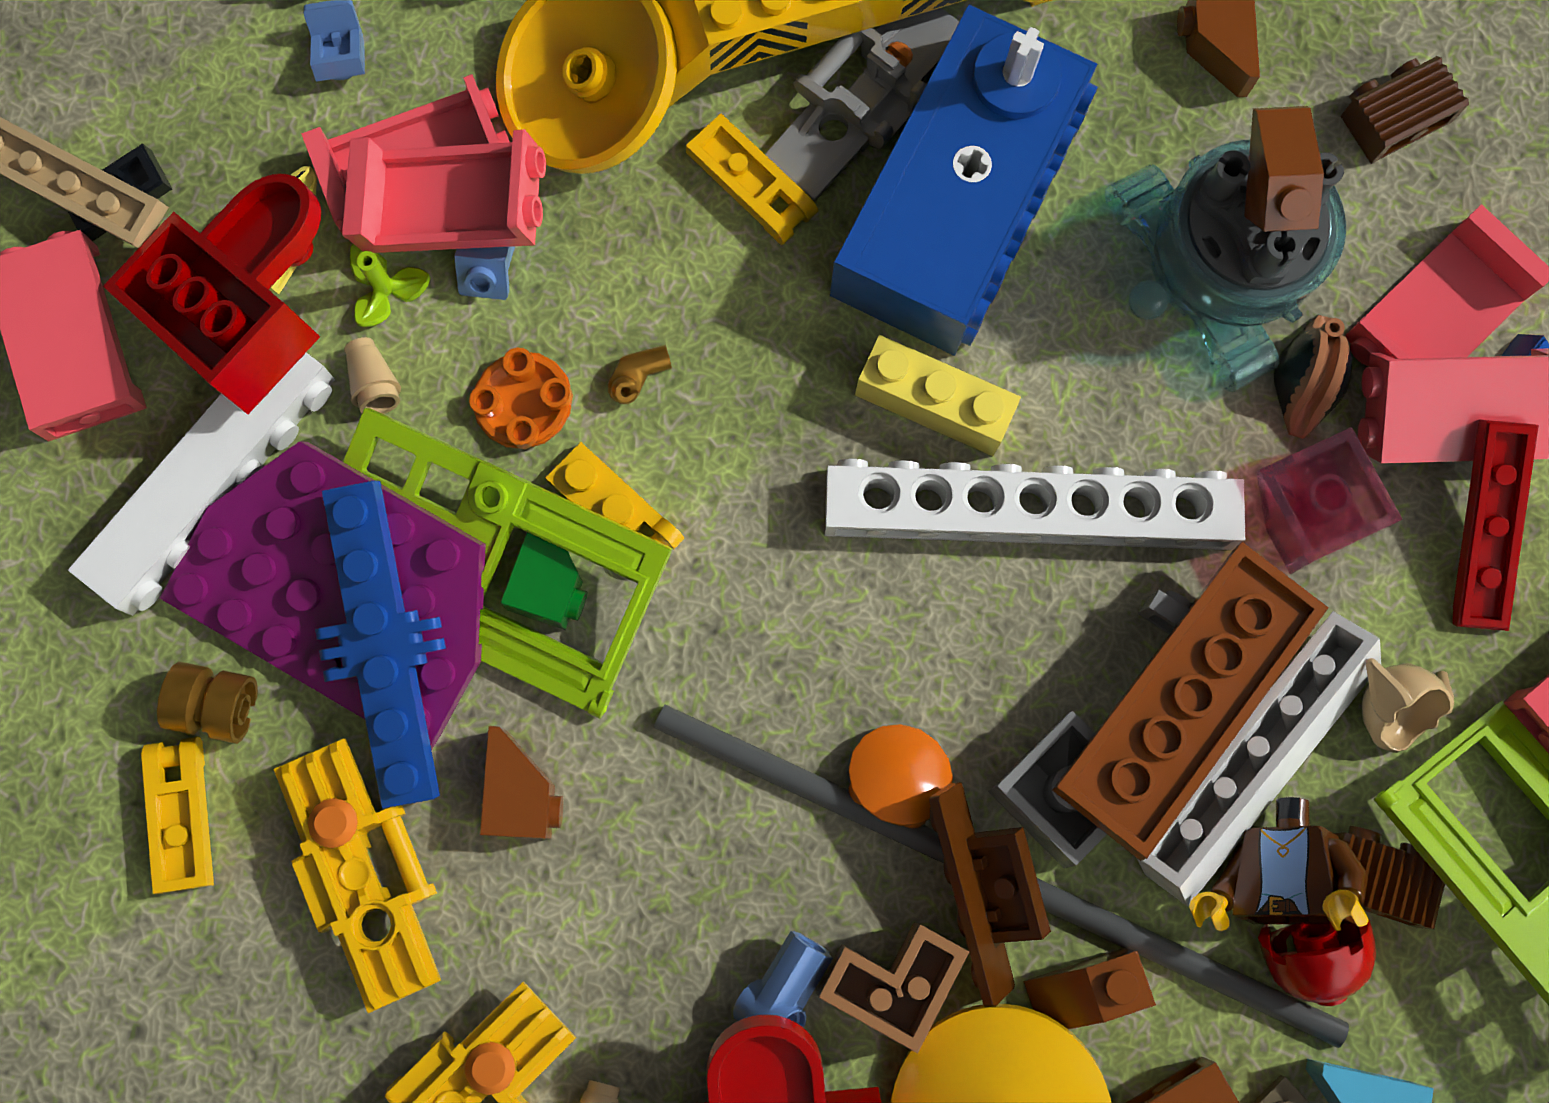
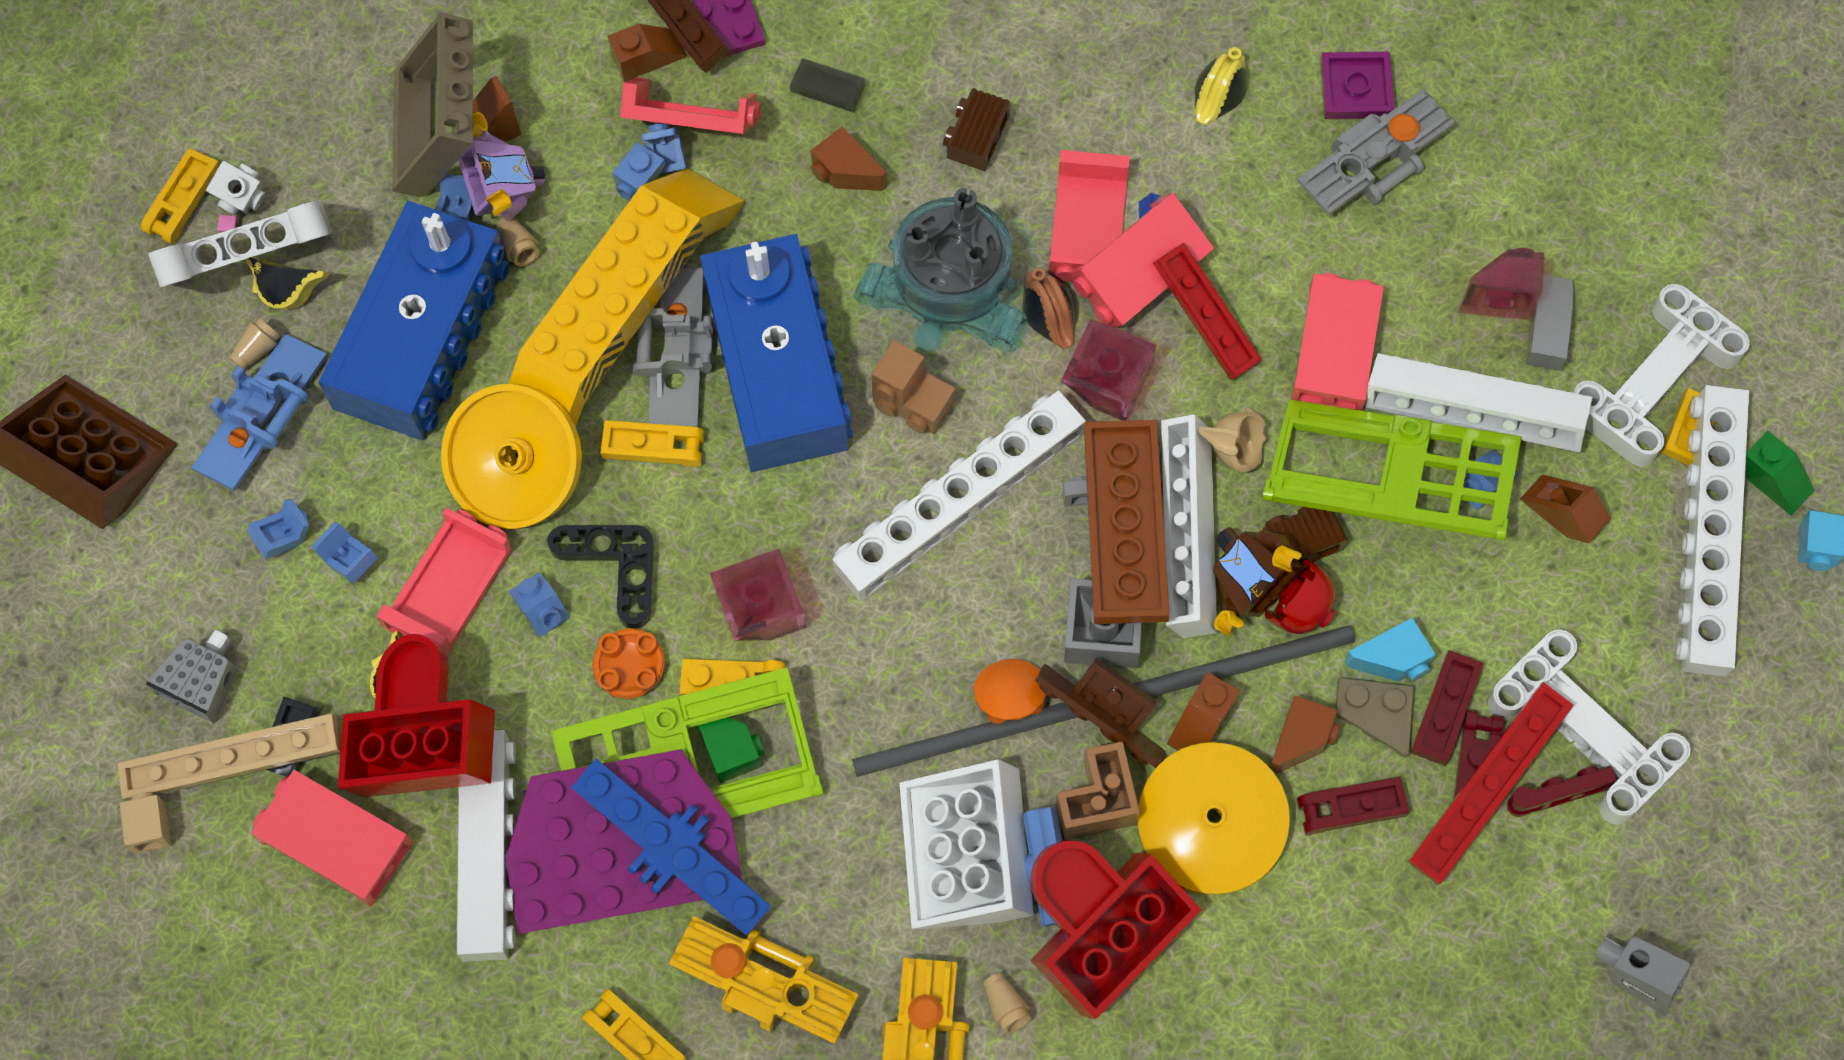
camera: 35 degrees left, 10 degrees down
pearl gold wheel [157,661,258,744] -> none
coral panel [342,129,546,253] -> none
tan cone [344,337,401,414] -> none
lime plant [350,243,431,327] -> none
dark orange slope [480,726,563,839] -> none
pearl gold arm [608,345,672,404] -> none
light yellow brick [855,335,1021,456] -> none
dark orange slope [1244,106,1324,232] -> none
none -> light grey torso [146,630,237,724]
none -> black beam [547,525,654,629]
none -> clear pink slope [710,549,806,641]
none -> medium nougat brick [871,340,956,434]
none -> white slope [899,759,1034,930]

